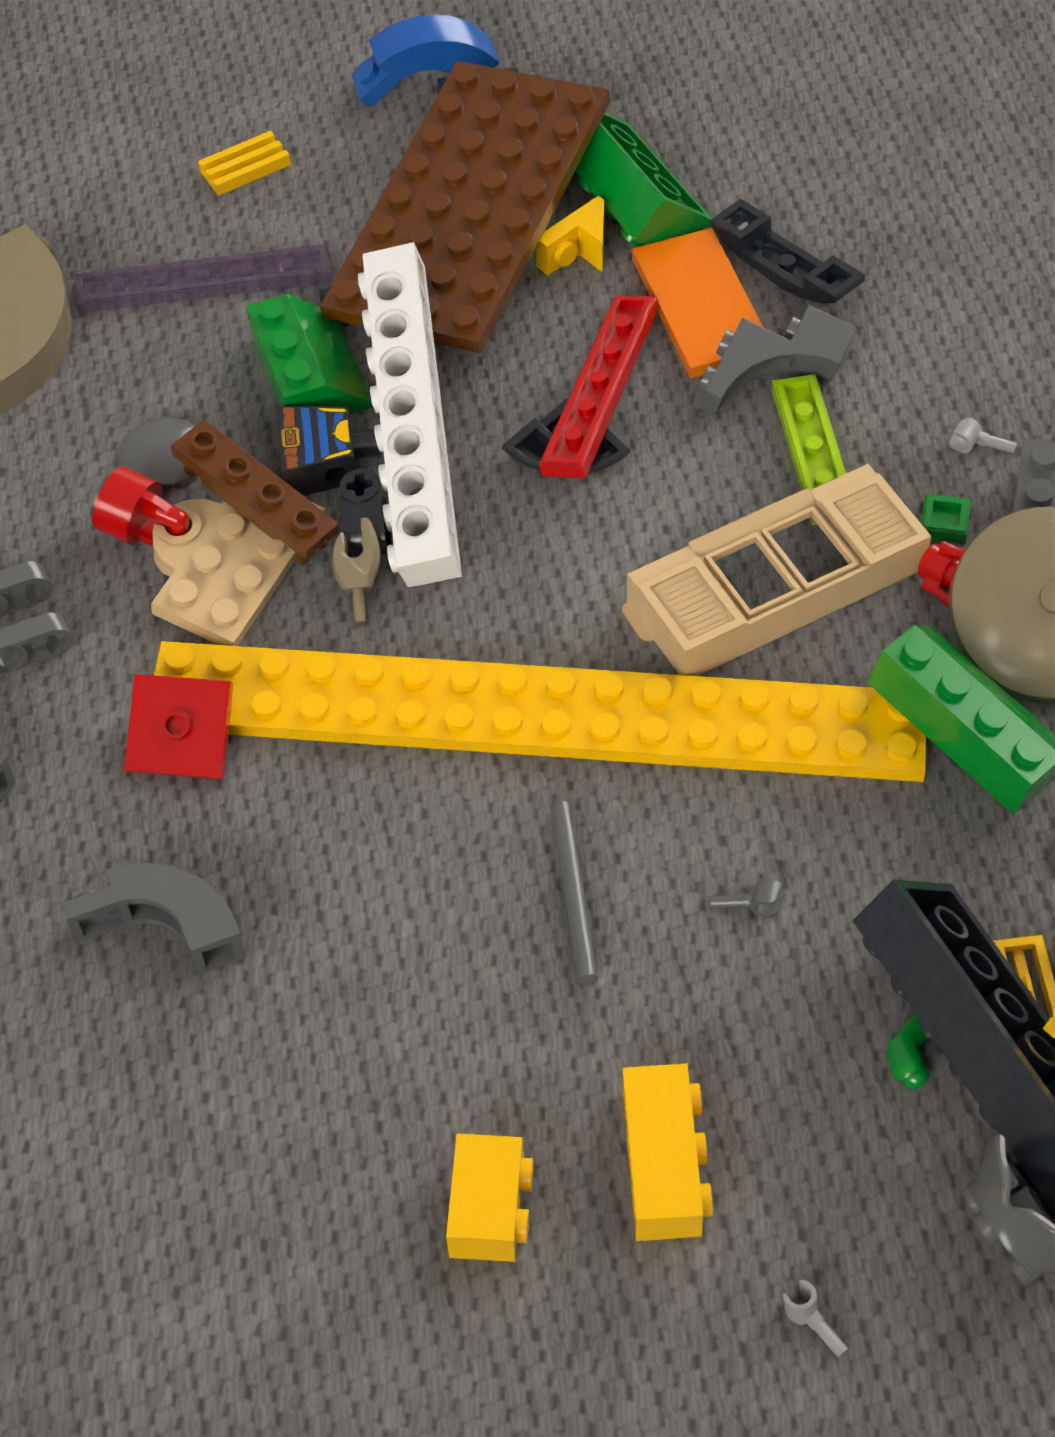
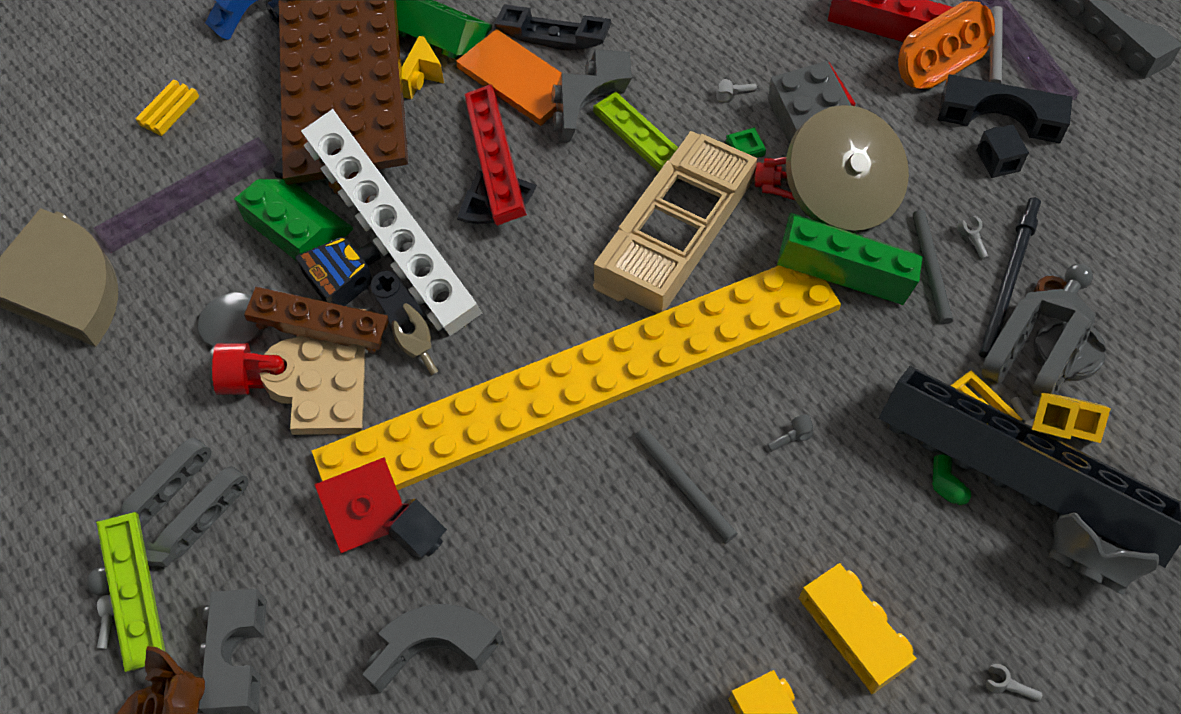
camera: 30 degrees left, 5 degrees up
none -> black brick [382,499,447,558]

